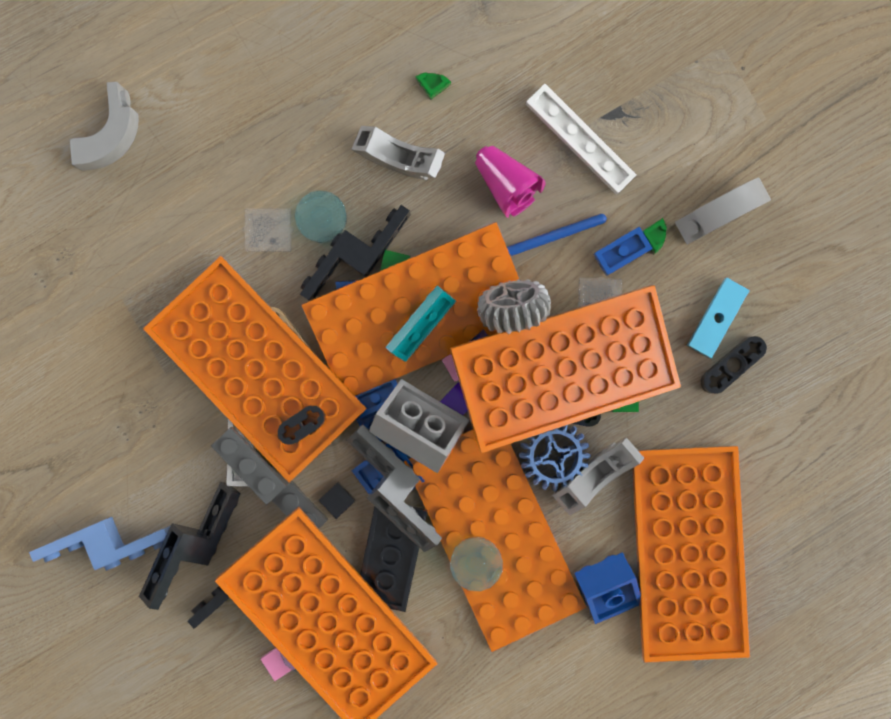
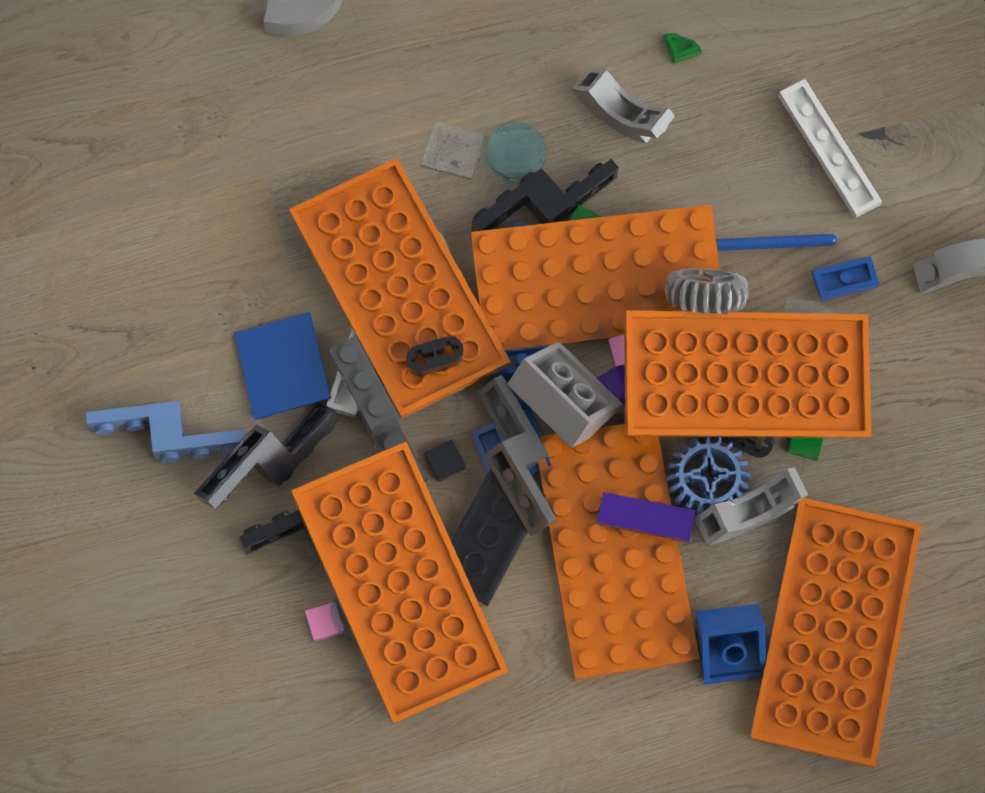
camera: 15 degrees right, 15 degrees down
teal plate [386,285,456,362] -> none
clear light blue tile [450,537,503,591] -> none
dark pink cone [475,146,546,218] -> none
green tile [642,218,667,255] -> none
medium azure tile [687,278,750,359] -> none
black beam [701,336,767,394] -> none
none -> blue piece [234,312,331,420]
none -> dark purple tile [597,492,695,543]

